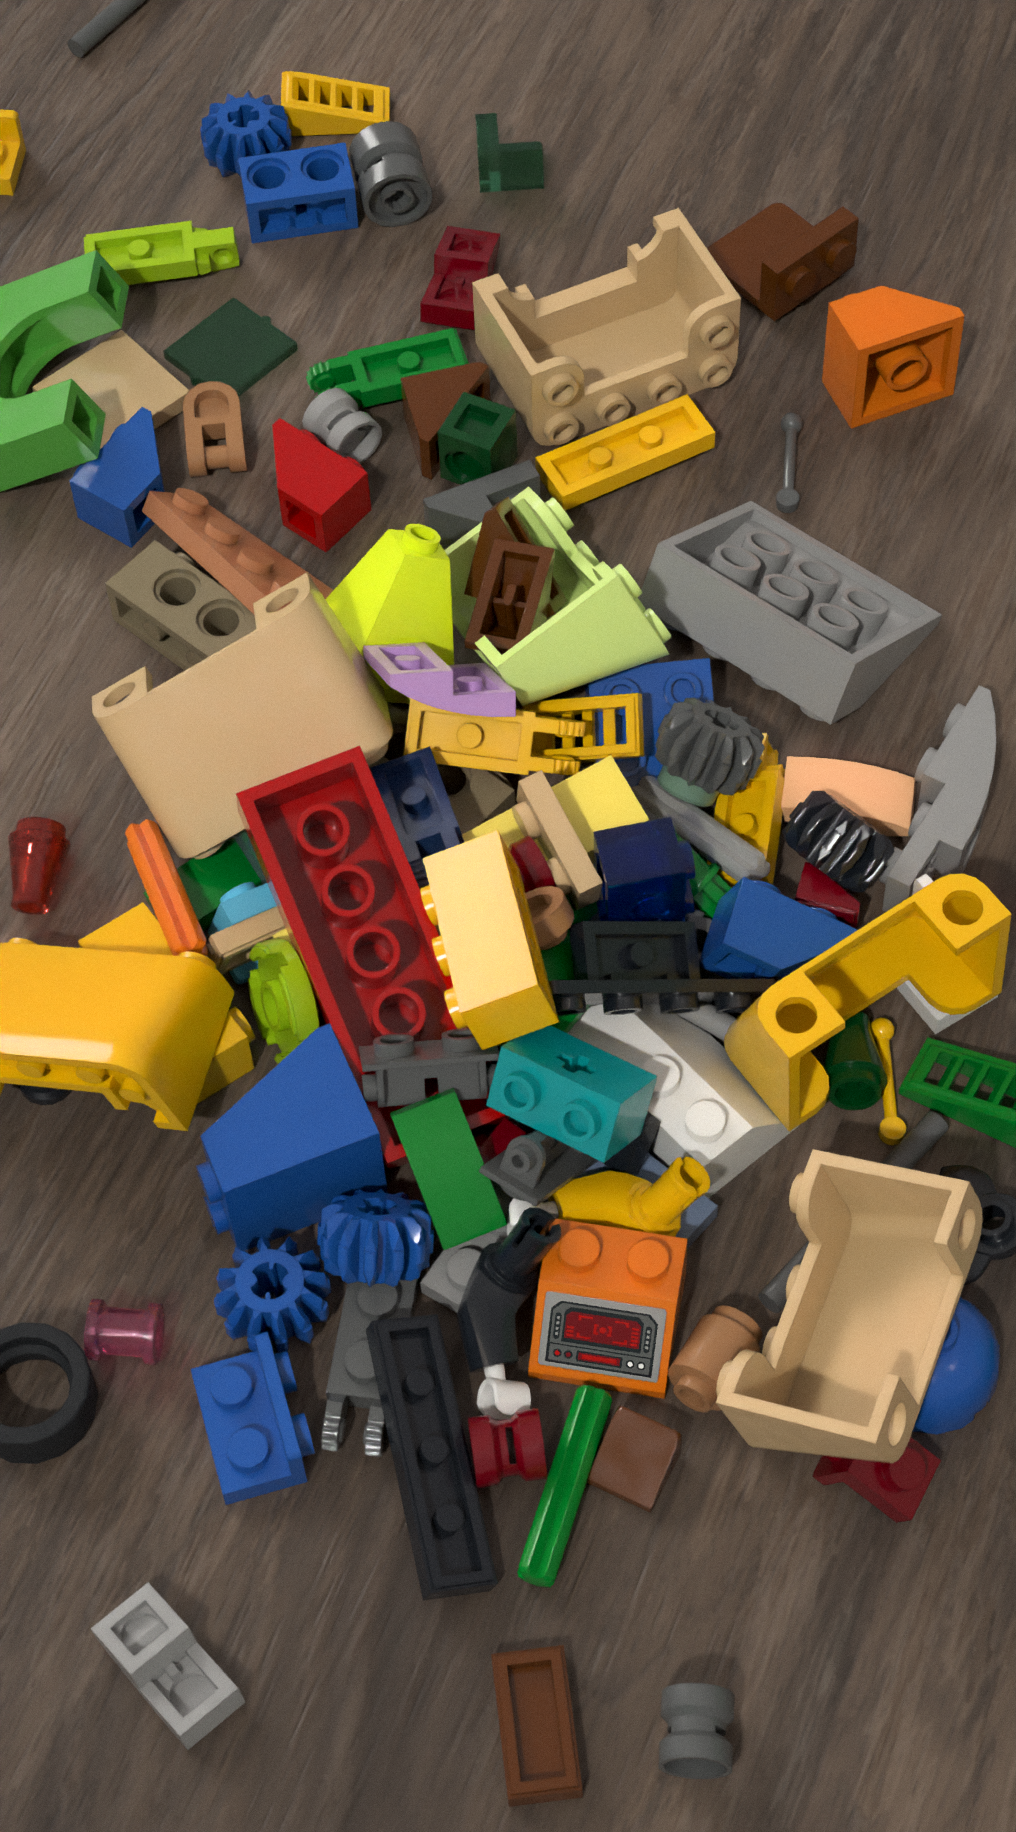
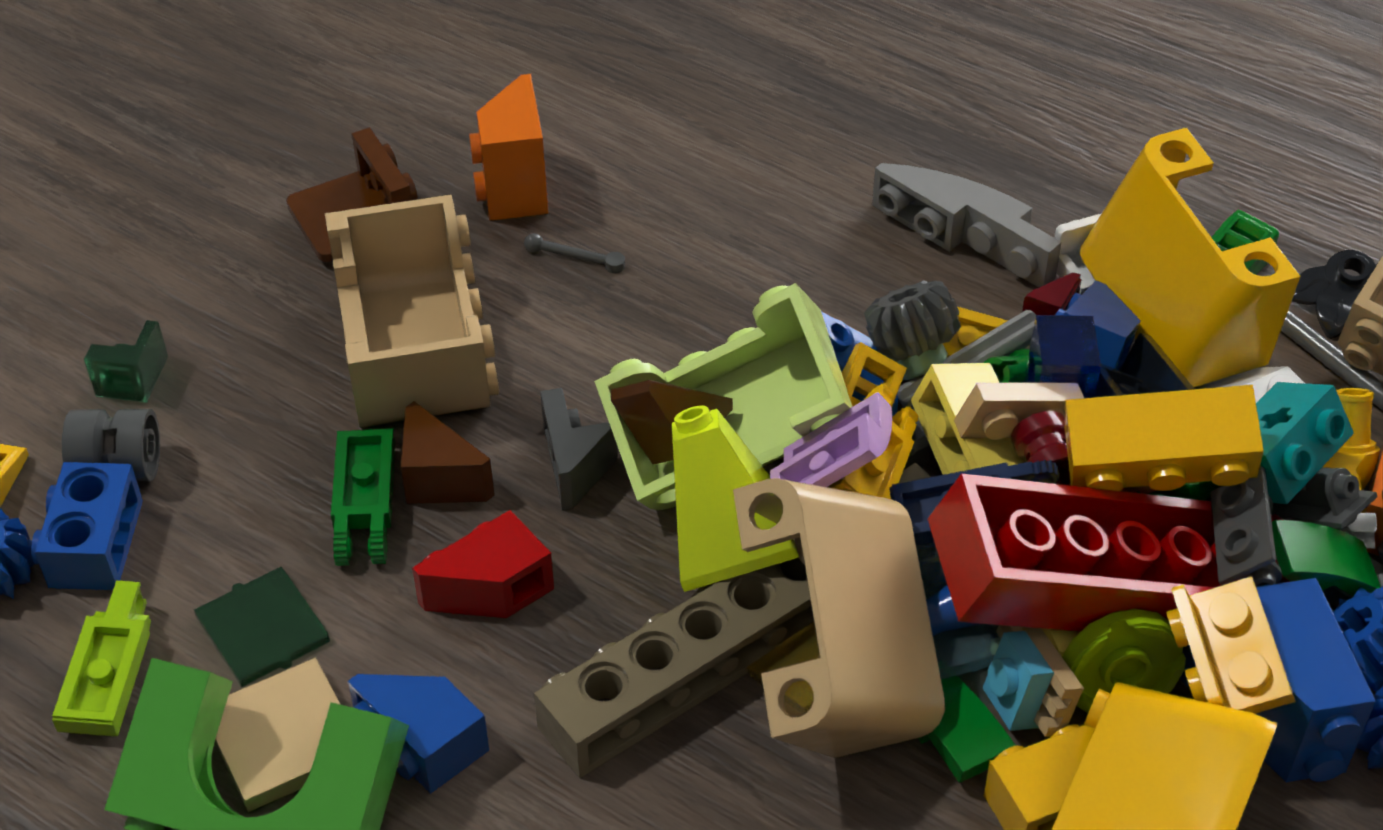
camera: 80 degrees left, 10 degrees down
orange axle [125,819,209,956] -> none
nougat wing [142,488,333,615] -> none
medium nougat plate [183,381,248,477] -> none
light grey wheel [302,388,382,464] -> none
dark red slope [420,226,500,330] -> none
dark green brick [437,392,518,485] -> none
reddish brown slope [464,538,555,655] -> none
yellow plate [535,394,715,511] -> none
light grey slope [638,501,942,725] -> none
light nougat slope [781,756,916,836] -> none
black gear [782,791,895,892] -> none
none -> yellow bracket [1166,576,1296,714]

